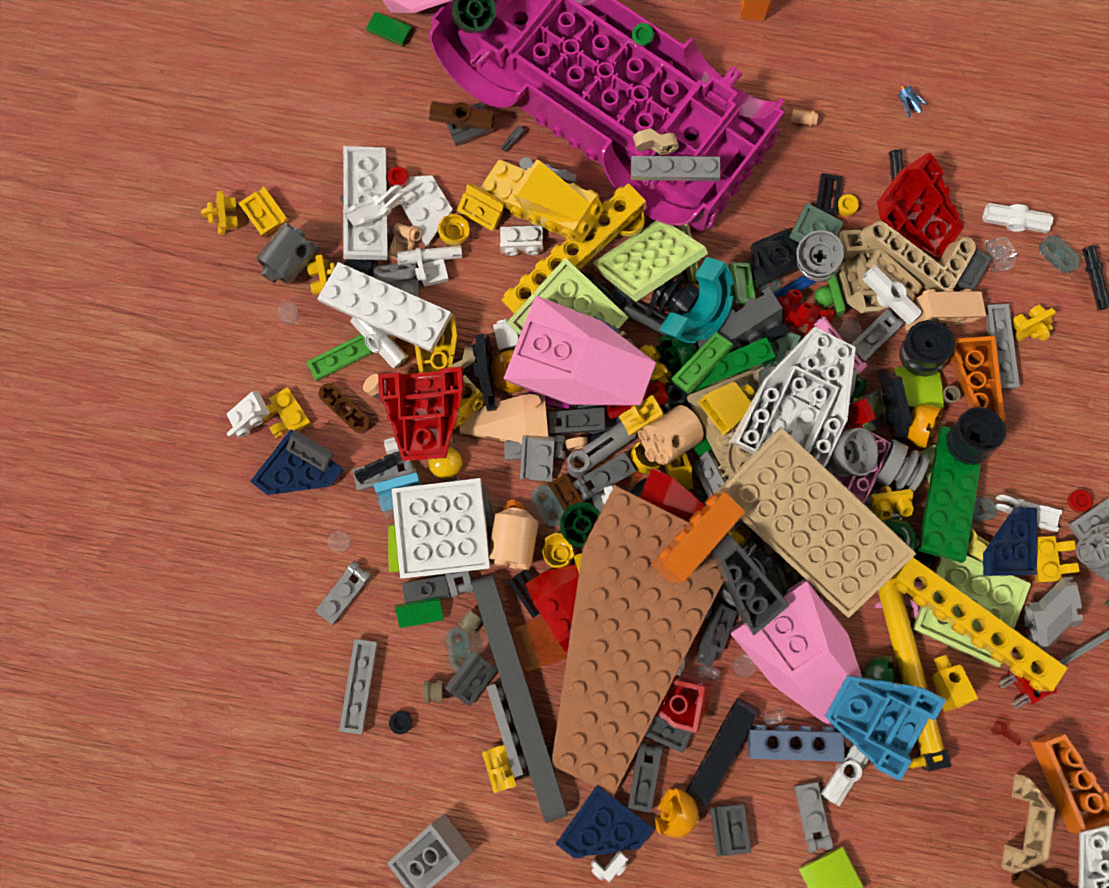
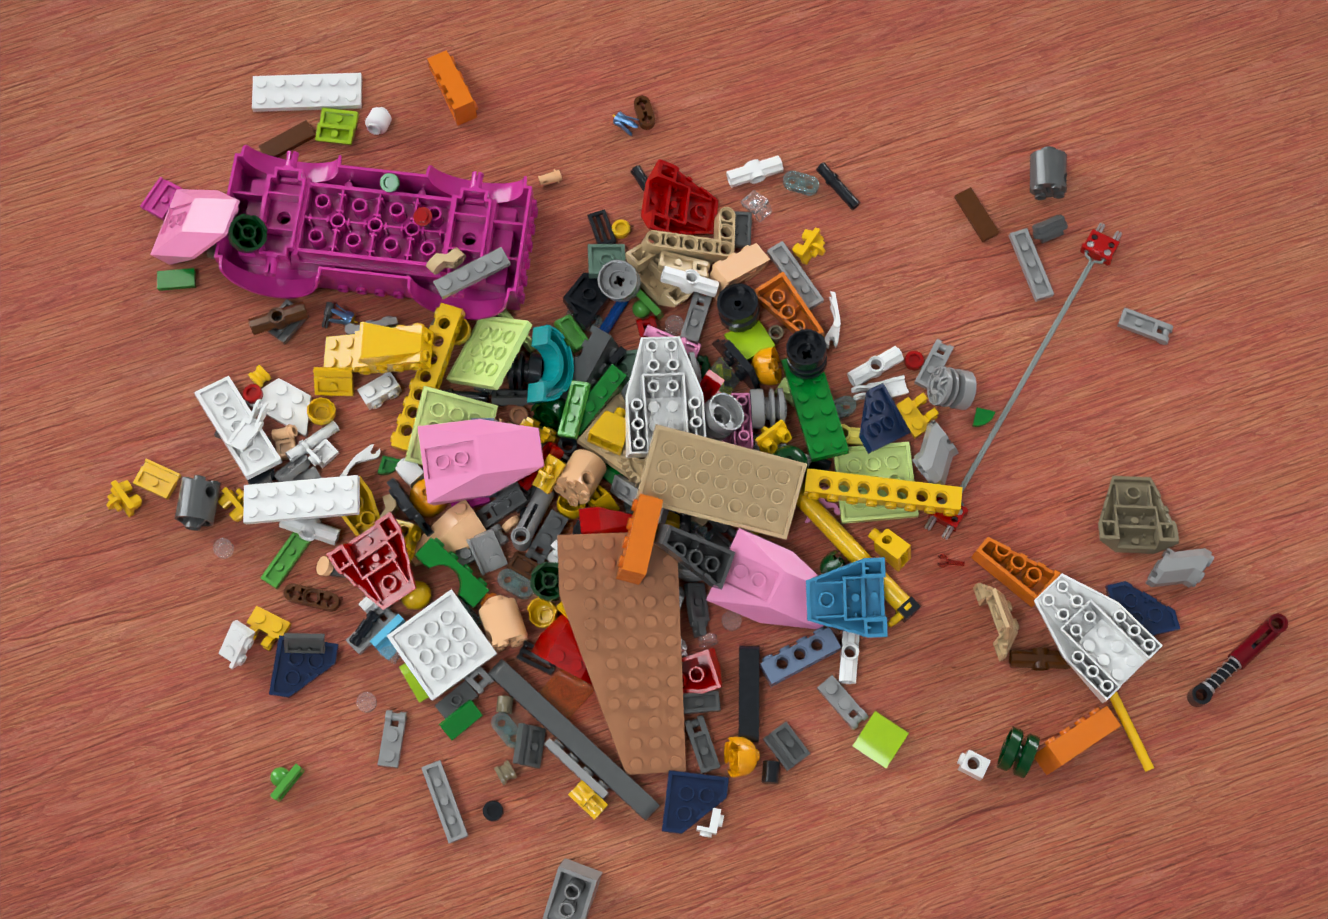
camera: 30 degrees left, 5 degrees down
clear tile [762,709,786,725] -> none
red hips [777,289,816,328] -> none
none -> yellow wheel [248,365,272,388]
none -> bright green tile [270,764,305,802]
none -> flat silver piece [328,304,358,326]
none -> white arm [340,444,380,477]
none -> green tile [377,455,400,475]
none -> red plate [413,207,433,226]
none -> green arch [414,537,489,608]
none -> nougat tile [509,406,529,425]
none -> reddish brown beam [634,95,655,130]
none -> black piece [761,761,780,784]
none -> white arm [825,291,841,349]
none -> white piece [847,346,904,387]

